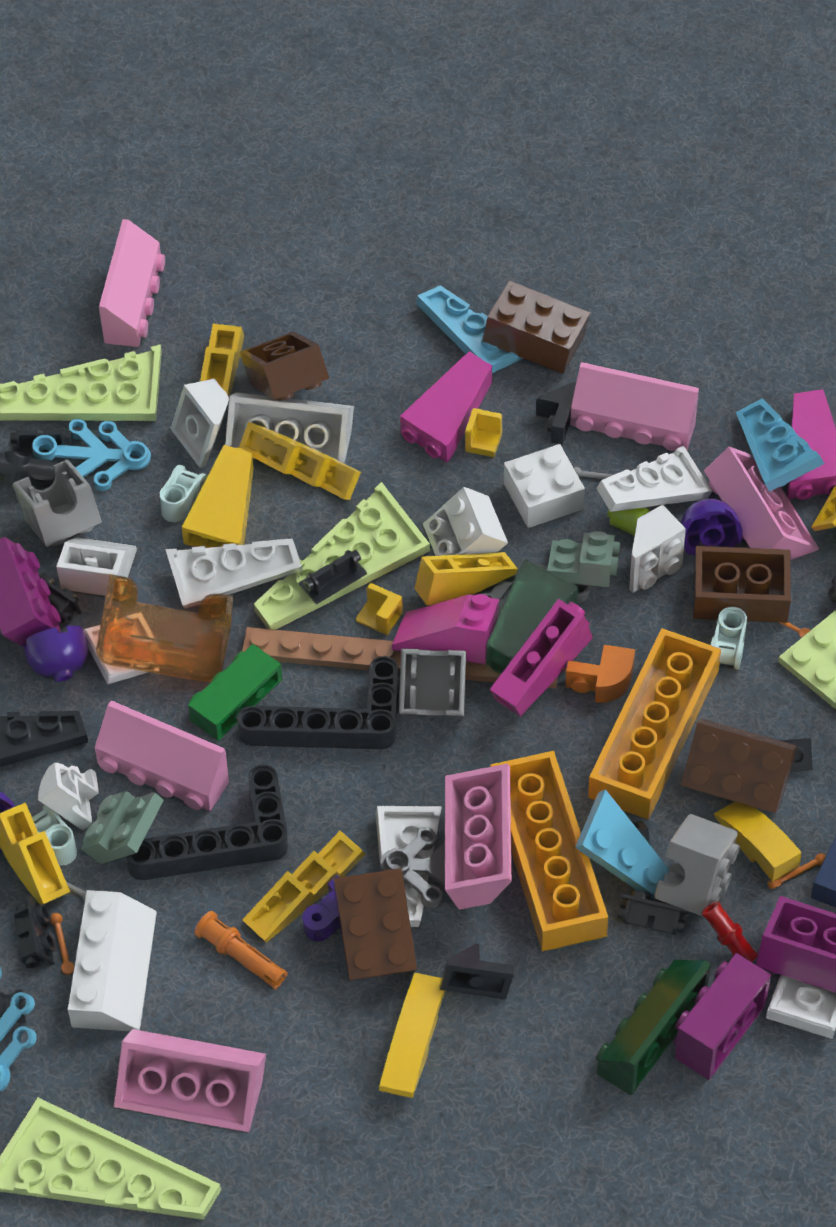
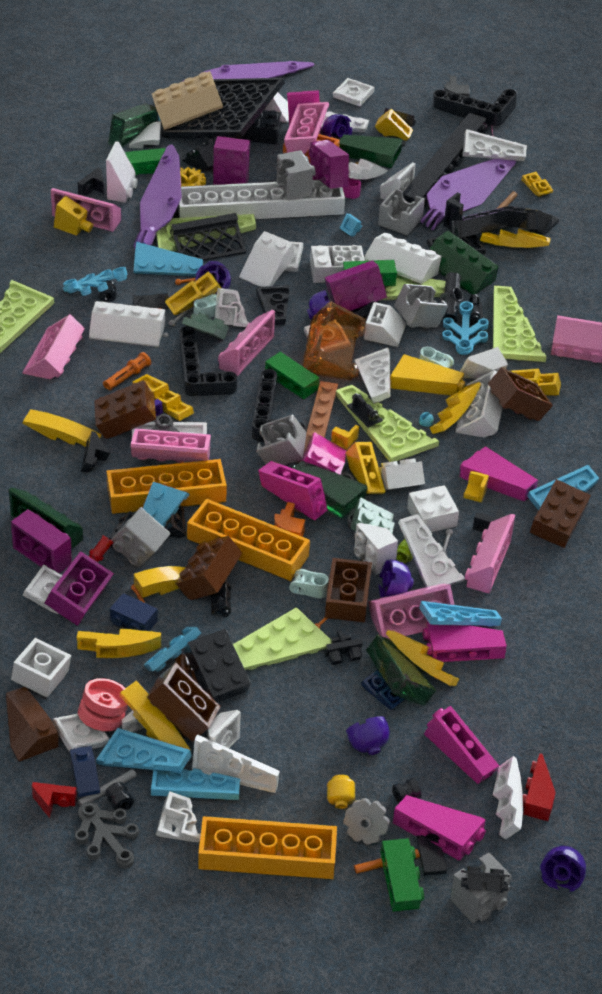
camera: 90 degrees right, 10 degrees down
none -> medium azure hinge [419,412,434,427]

